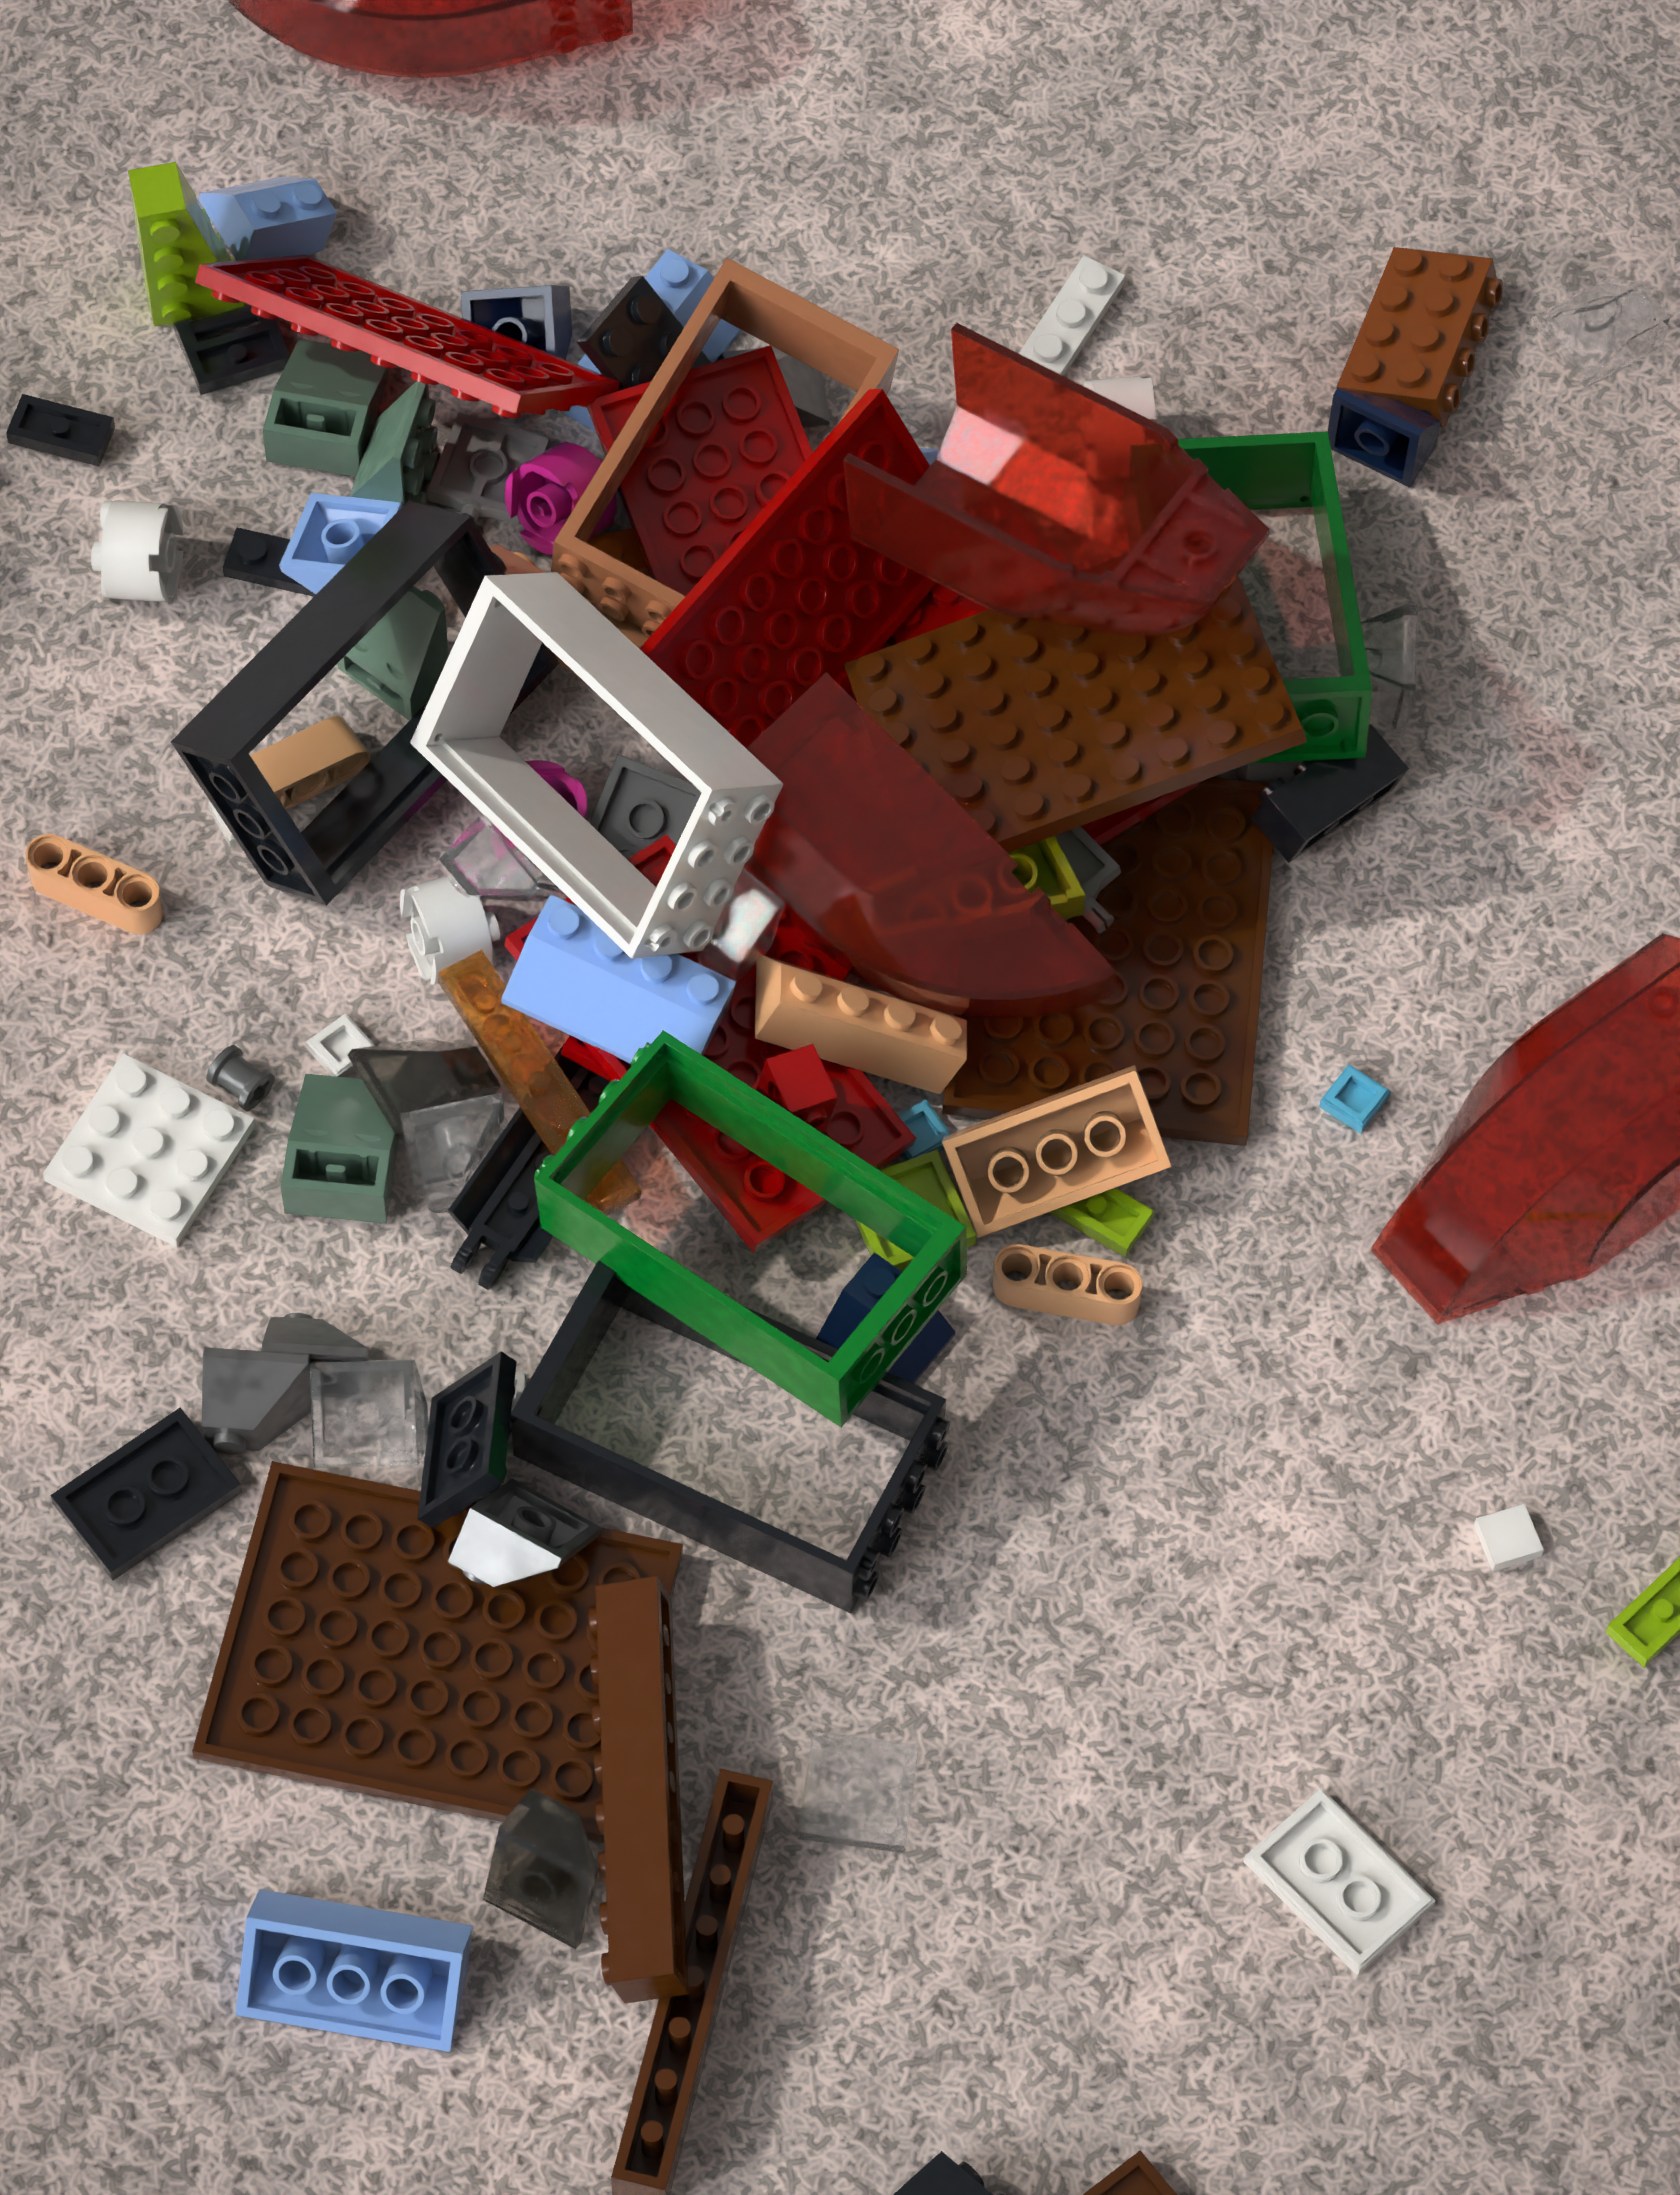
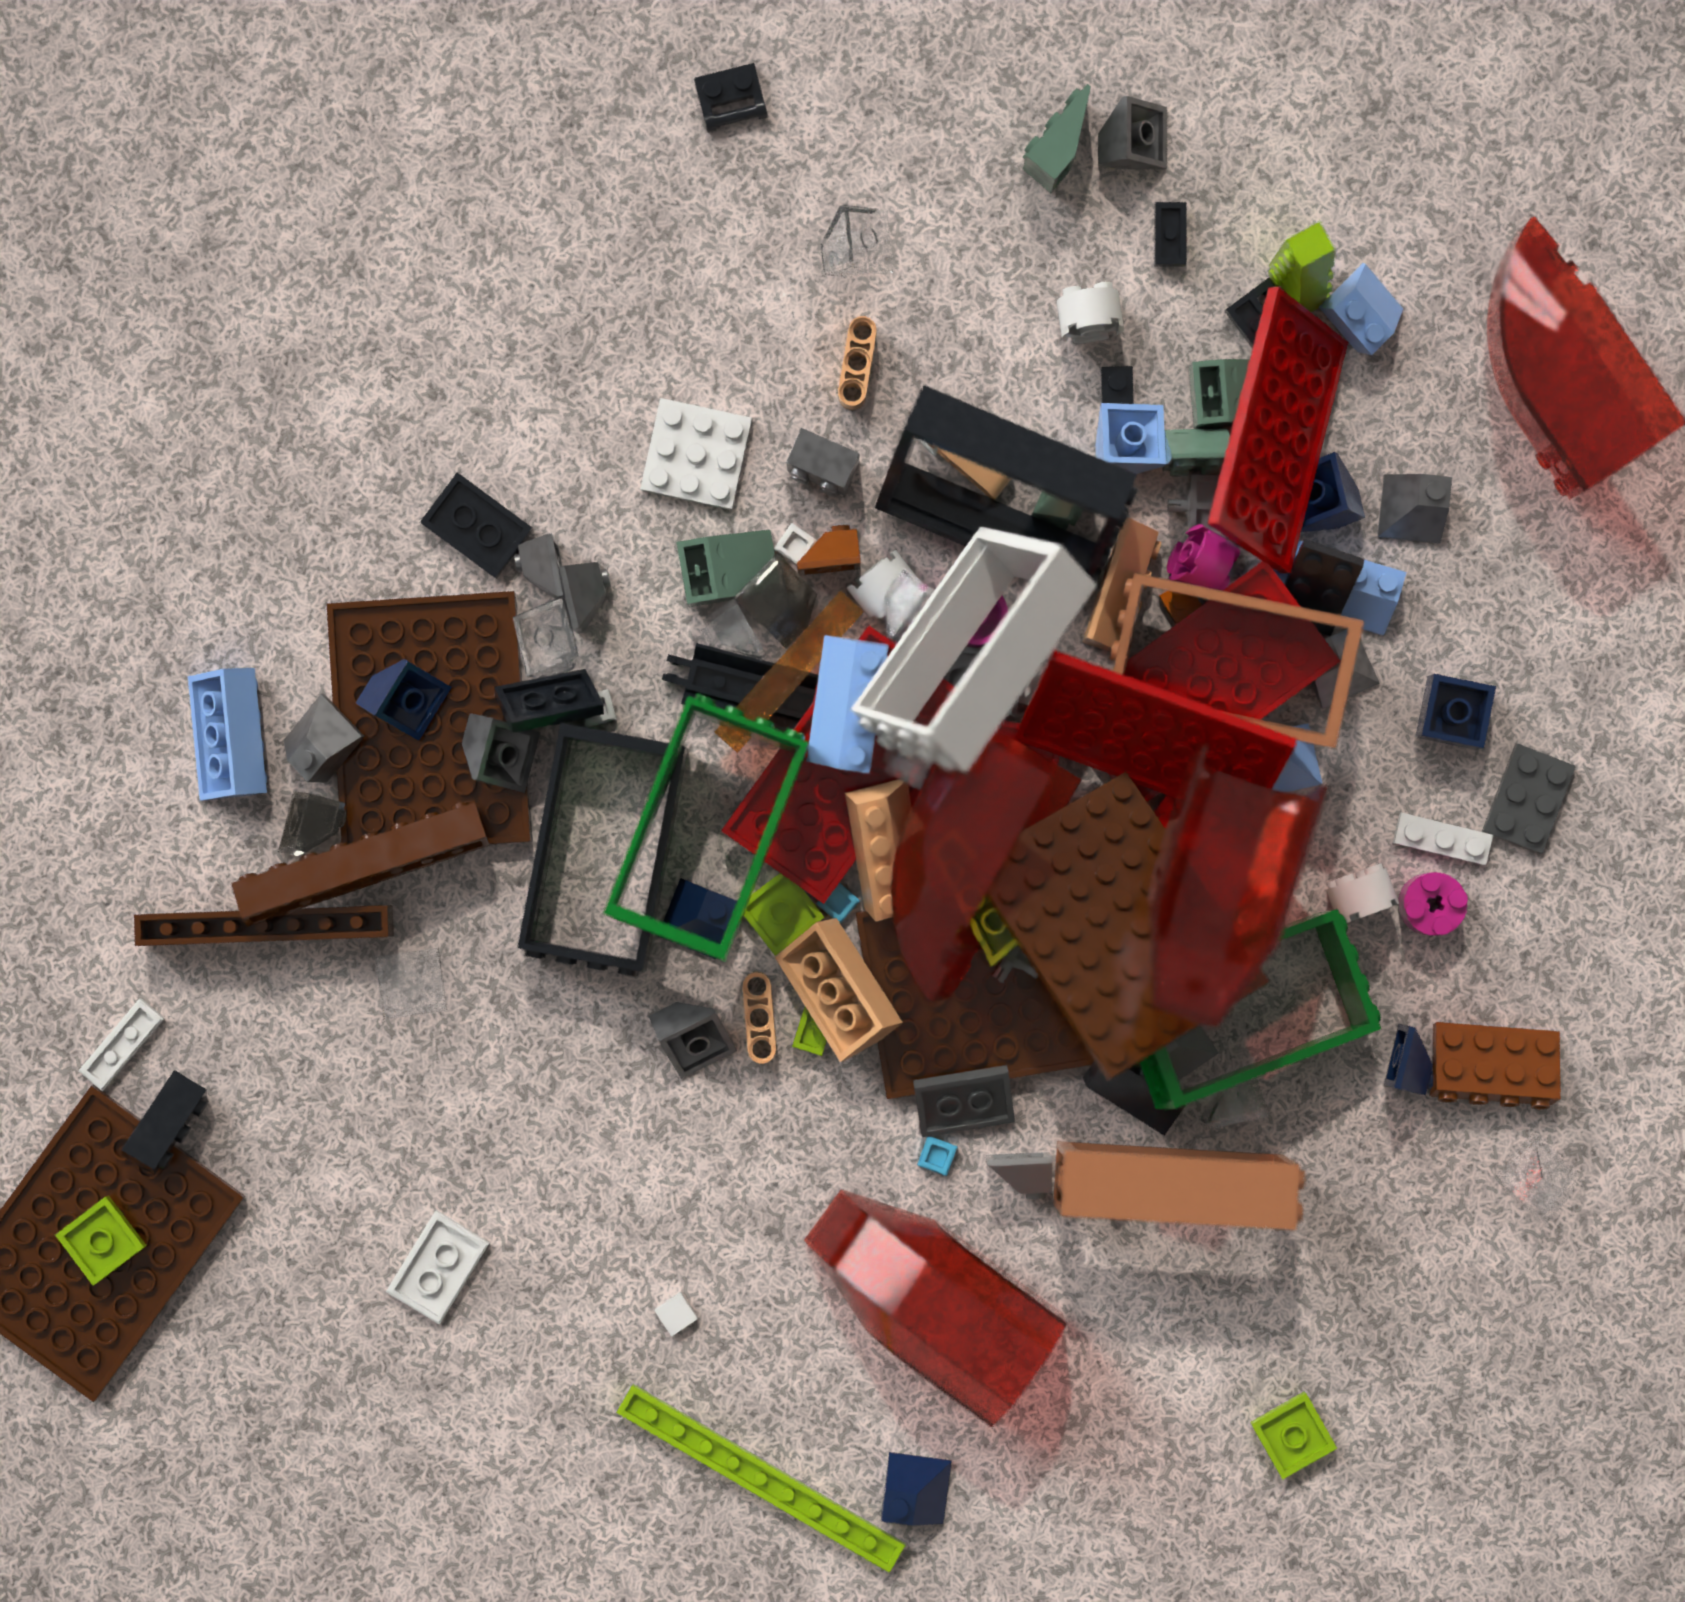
camera: 80 degrees right, 25 degrees up
dark grey bush [206,1045,275,1112] -> none
red brick [756,1044,838,1135] -> none
none -> flat silver slope [284,694,365,783]
none -> dark blue slope [356,659,452,741]
none -> flat silver slope [649,1002,737,1079]
none -> flat silver brick [786,428,860,497]
none -> dark orange slope [797,525,861,576]
none -> dark grey plate [913,1065,1015,1137]
none -> light grey slope [986,1152,1053,1199]
none -> nougat door [1053,1141,1305,1230]
none -> flat silver slope [1377,474,1452,544]
none -> dark pink brick [1398,872,1468,936]
none -> dark blue brick [1415,674,1496,750]
none -> dark grey plate [1482,743,1576,854]

